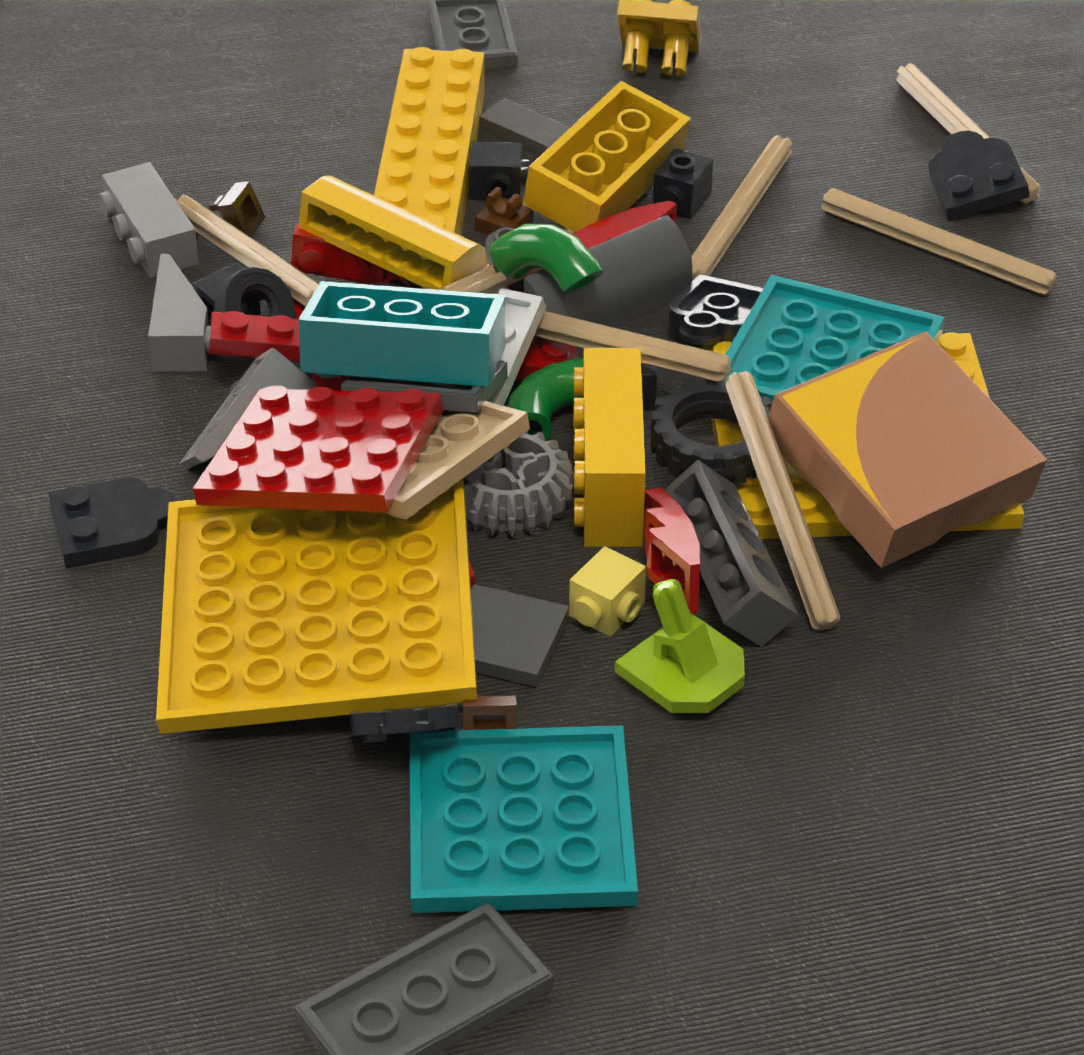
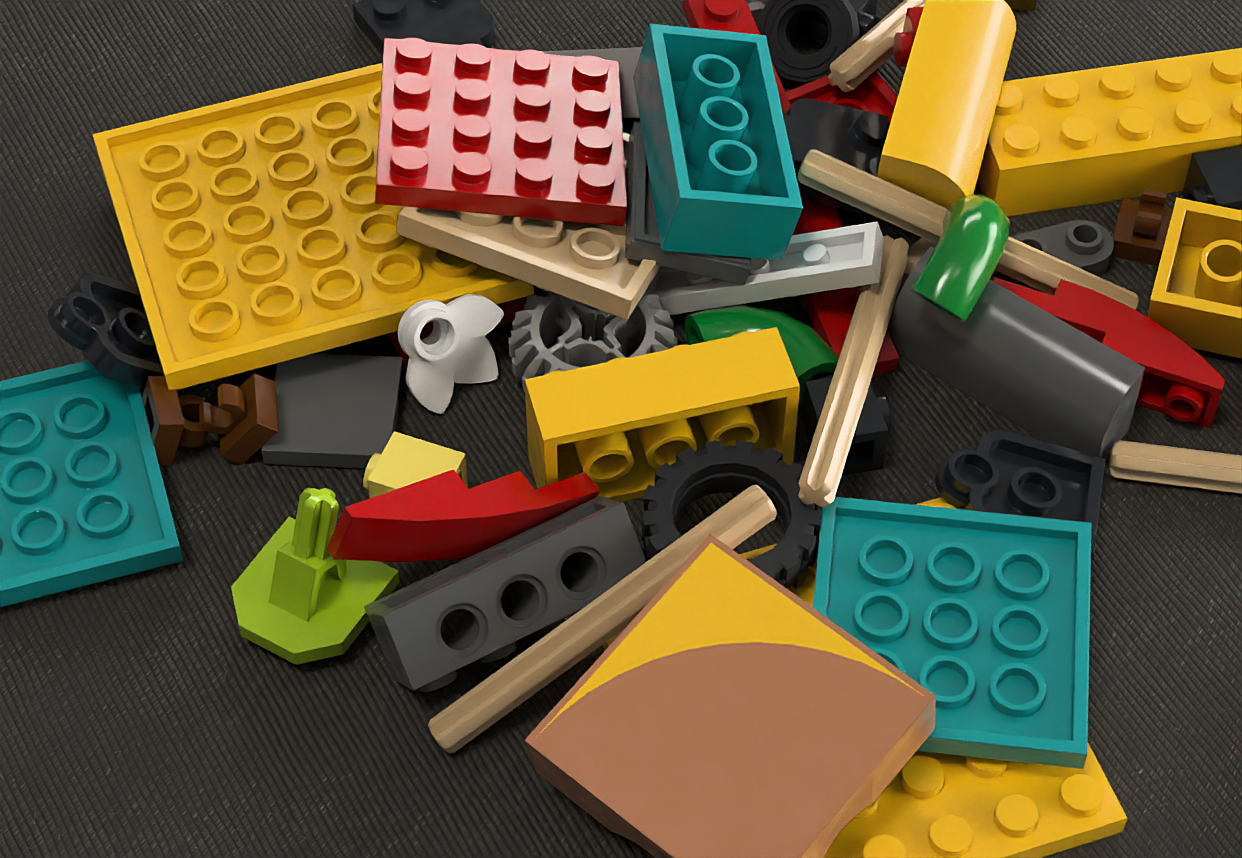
camera: 75 degrees right, 10 degrees up
none -> reddish brown tile [199,373,279,465]
none -> white plate [398,294,504,414]

